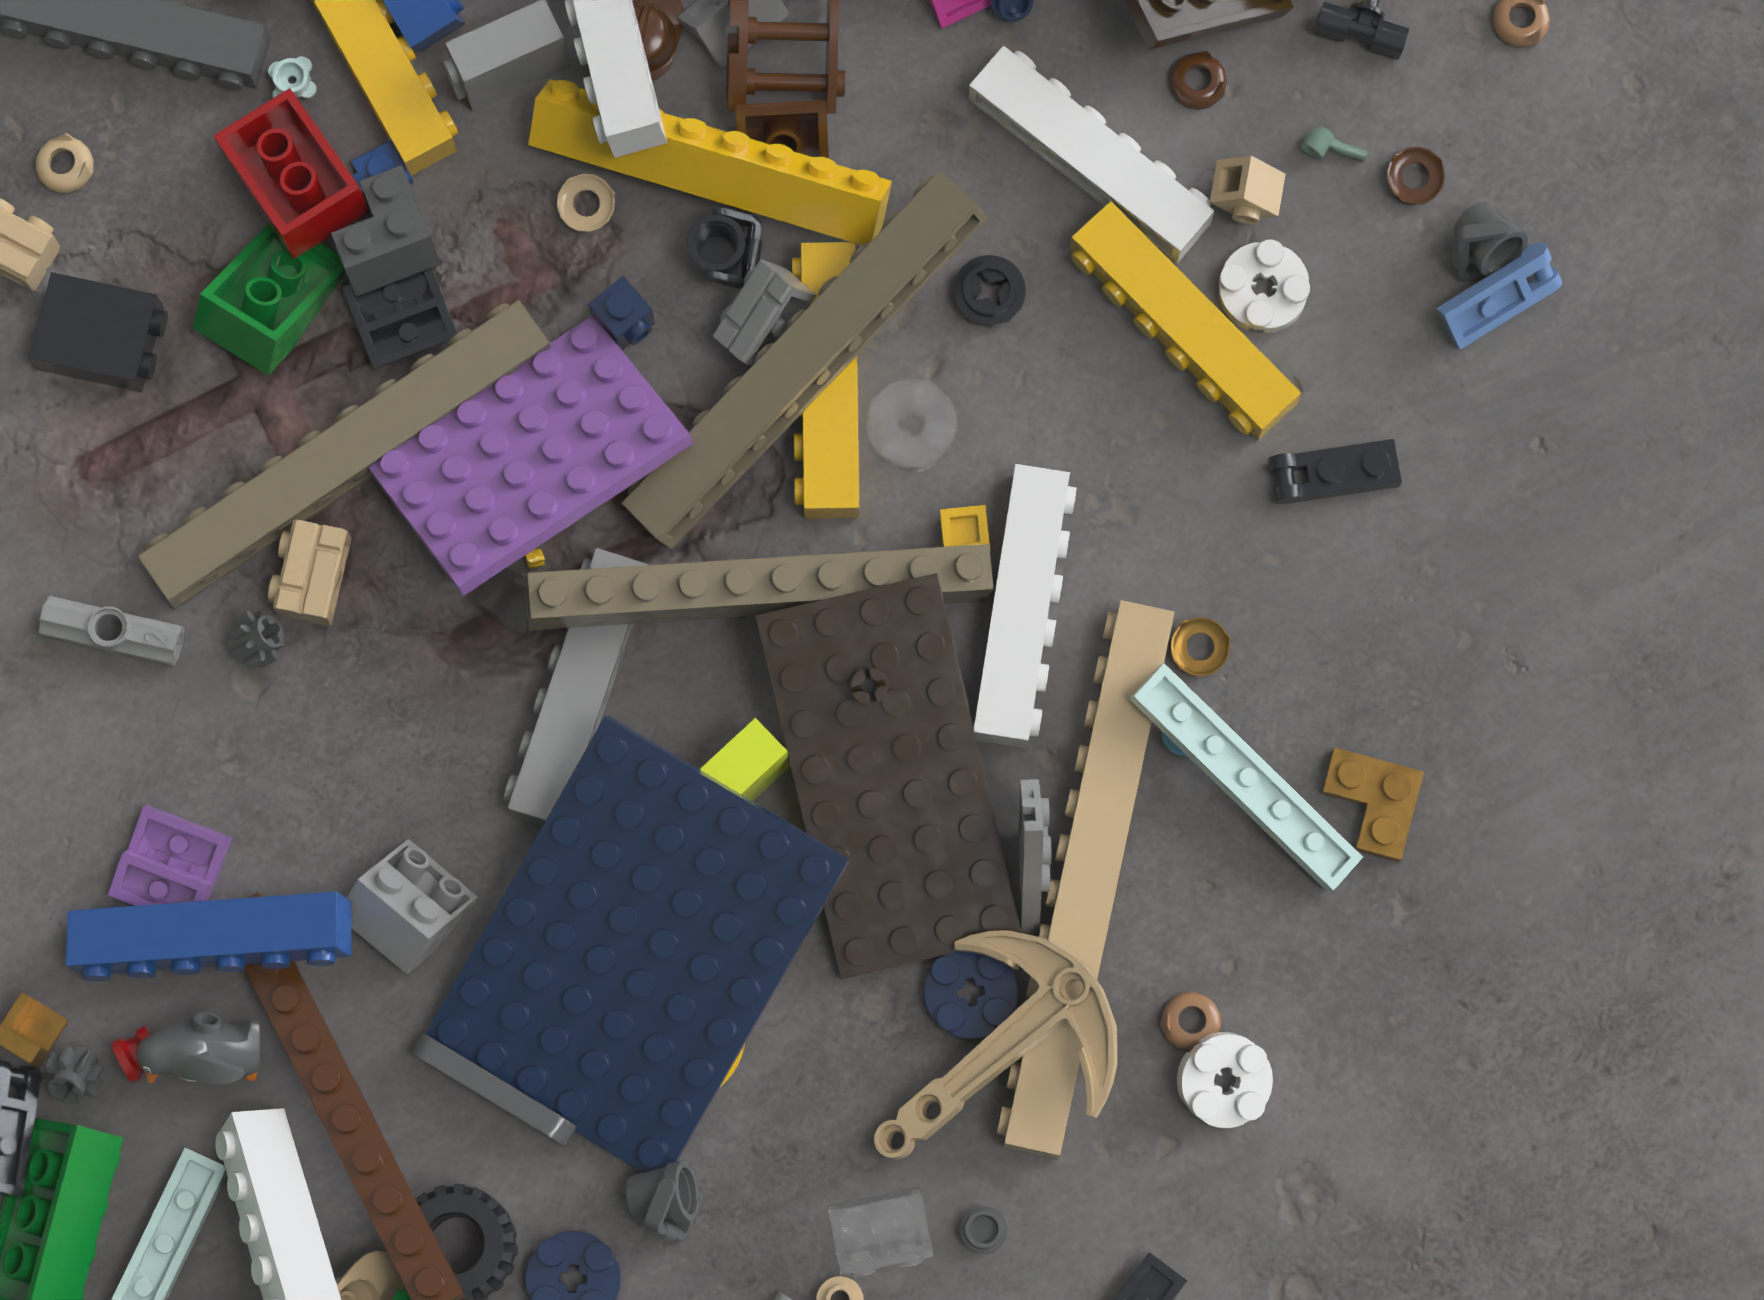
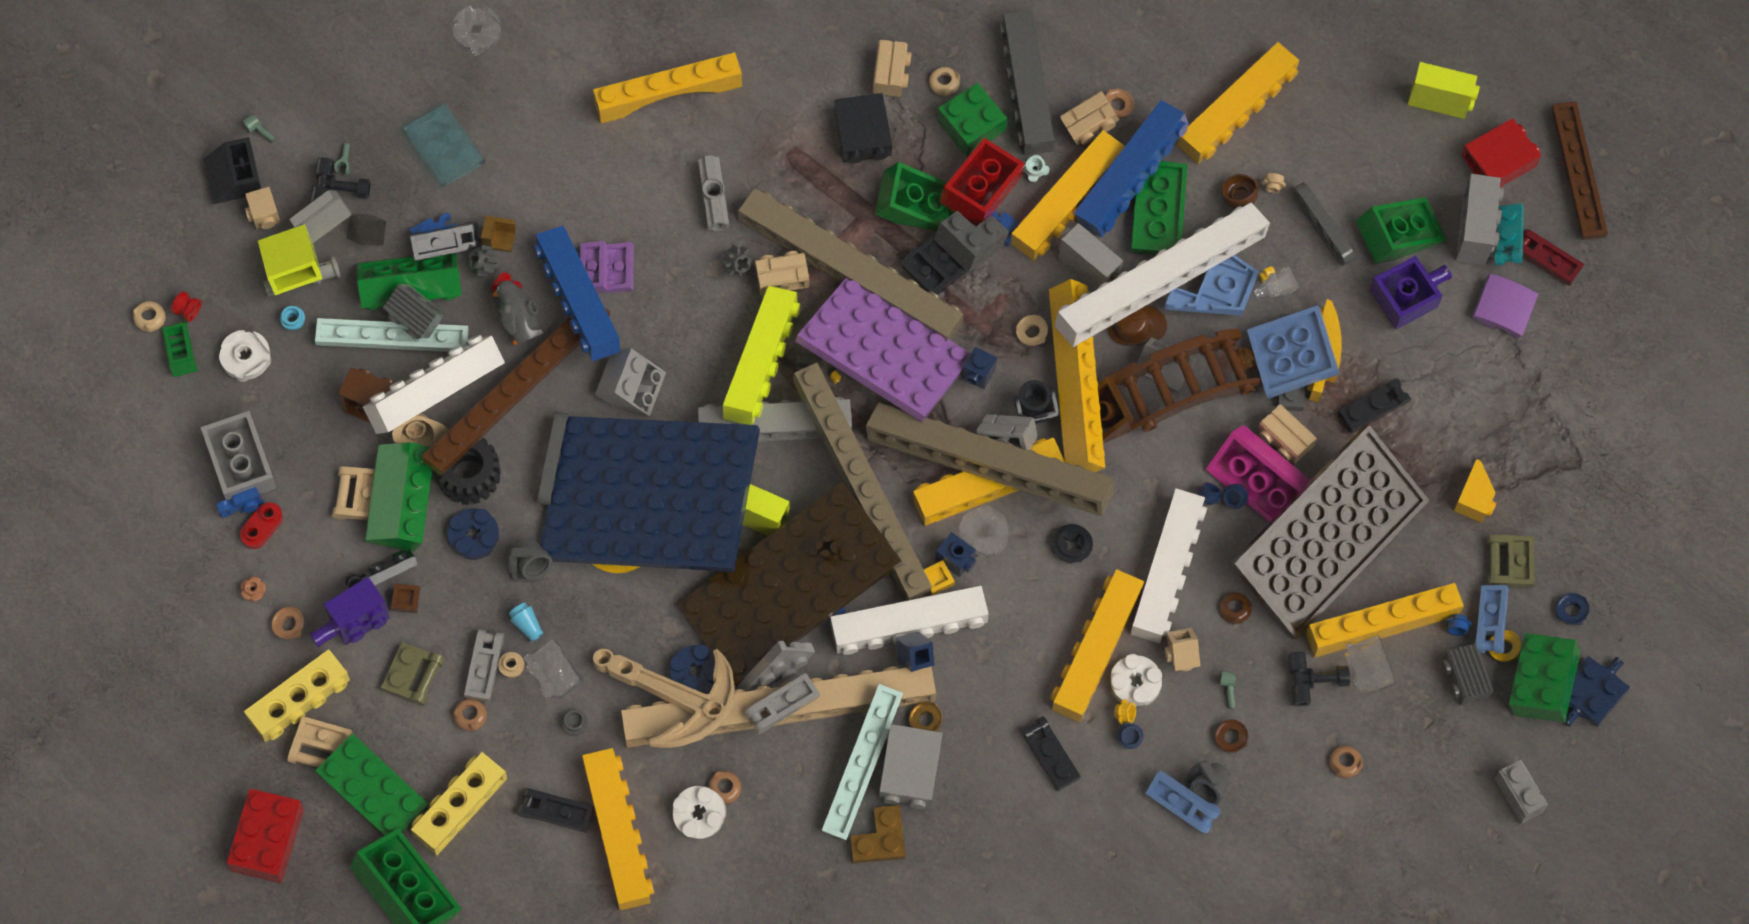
camera: 65 degrees right, 10 degrees down
none -> dark grey brick [383,284,445,340]
none -> medium azure cone [509,602,544,642]
none -> yellow brick [582,748,654,911]
none -> neon yellow brick [723,285,800,425]
none -> light grey plate [744,673,820,735]
none -> light grey slope [879,724,943,809]
none -> dark blue brick [895,631,934,672]
none -> dark blue brick [935,532,977,577]
none -> green brick [937,83,1007,157]
none -> yellow plate [1114,699,1136,725]
none -> dark blue plate [1117,723,1143,749]
none -> dark blue plate [1197,482,1222,505]

